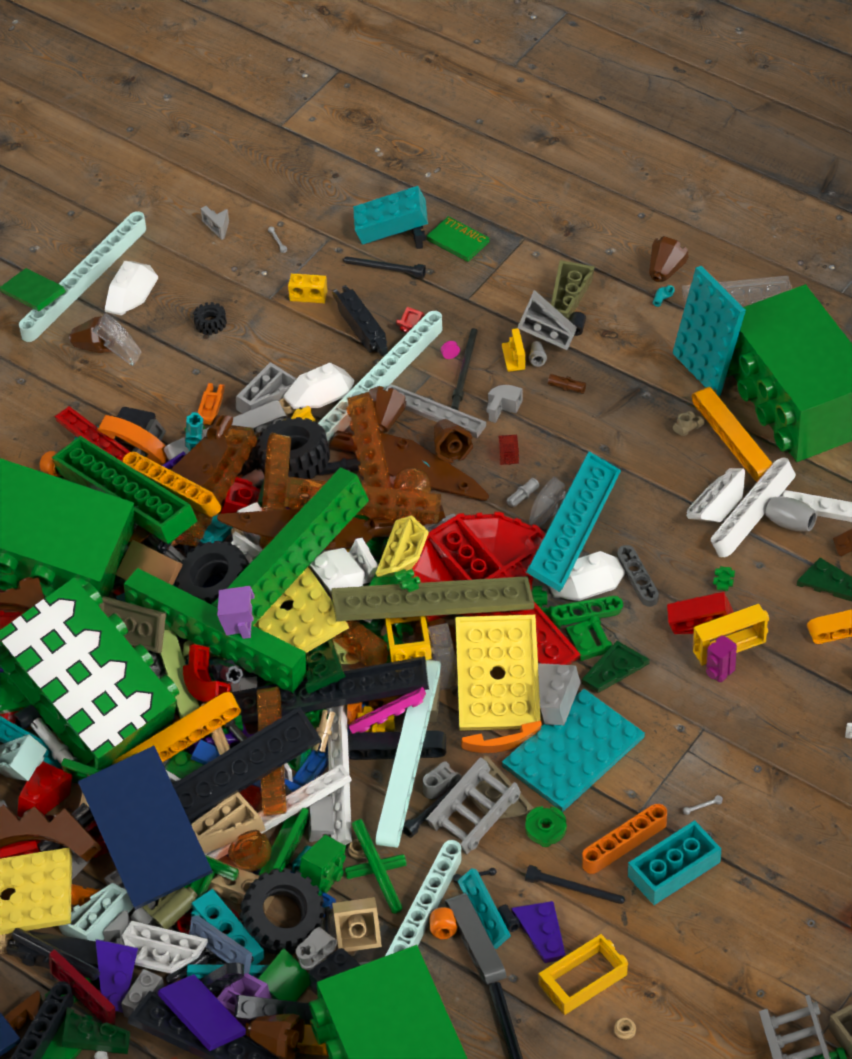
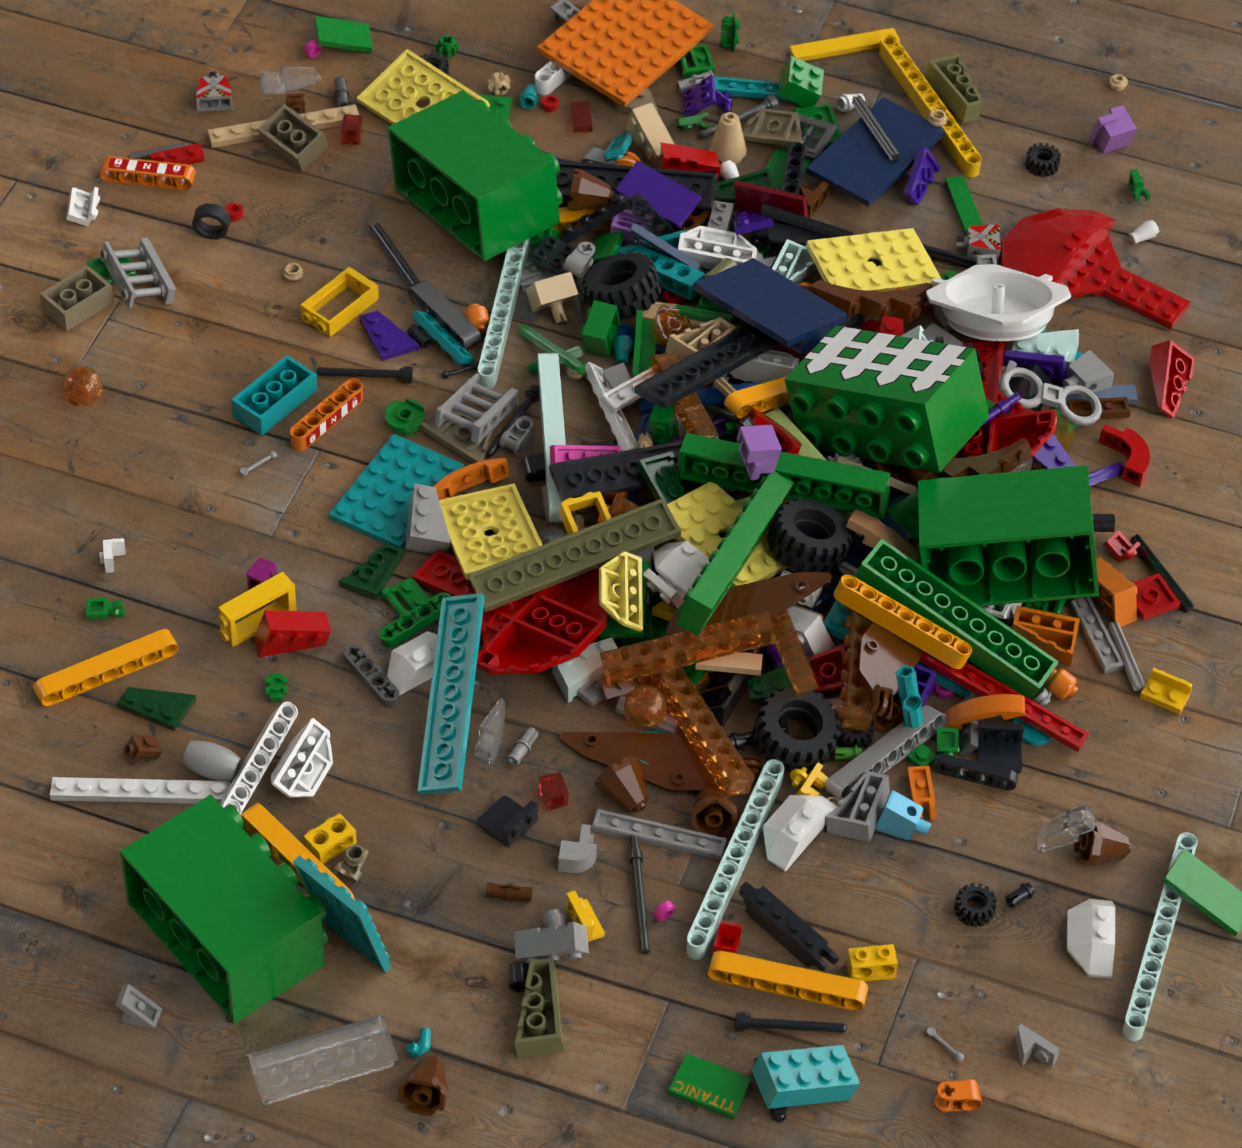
camera: 160 degrees right, 0 degrees up
green piece [393,569,420,592] -> none
none -> yellow brick [304,813,357,864]
none -> black bracket [477,796,539,848]
none -> light orange beam [708,951,868,1011]
none -> medium azure torso [875,790,931,840]
none -> black beam [932,754,1019,790]
none -> orange piece [934,1079,982,1113]
none -> green bracket [936,727,960,756]
none -> black pin [1005,882,1035,908]

